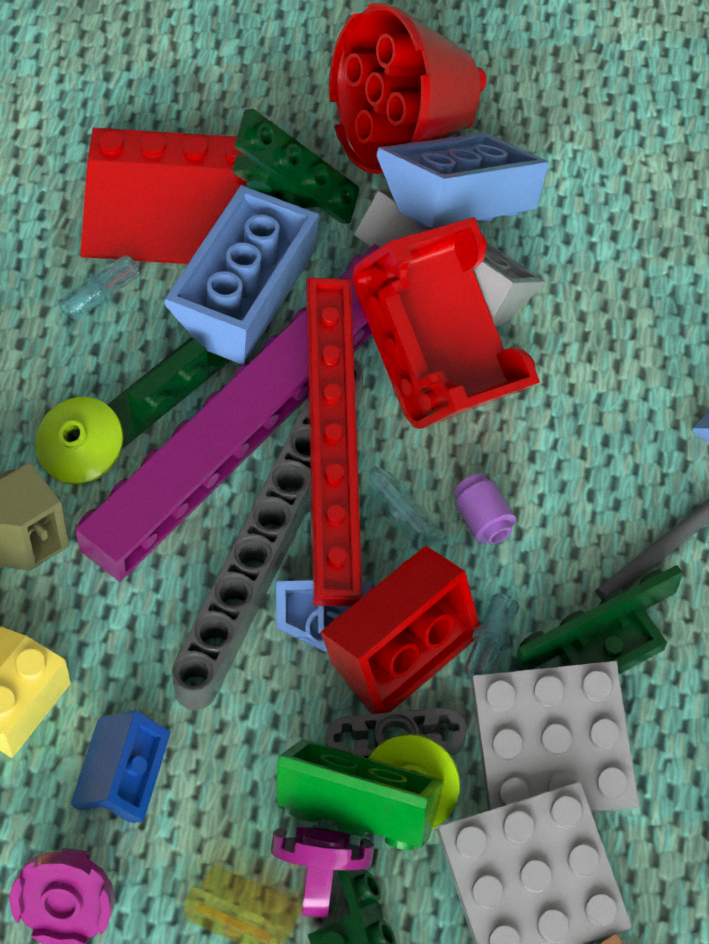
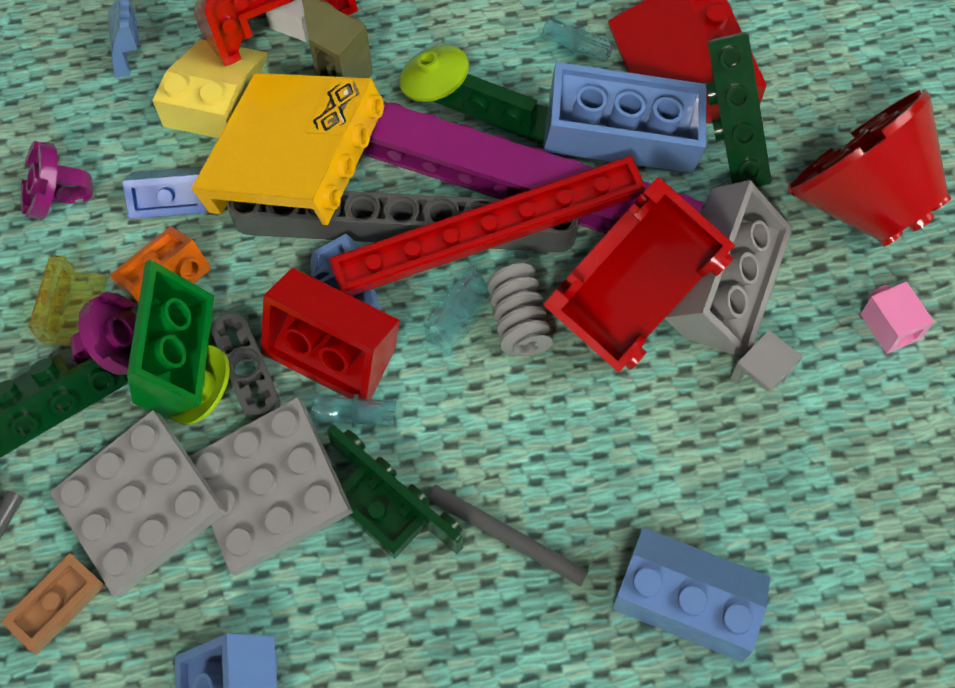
camera: 75 degrees right, 5 degrees up
medium blue slope [377,133,549,230] -> none
medium lavender brick [454,474,516,544] -> none
none -> orange bracket [109,226,211,304]
none -> yellow panel [191,73,385,225]
none -> light grey piece [487,263,553,356]
none -> light grey panel [730,330,803,392]
none -> bright pink brick [860,281,934,354]

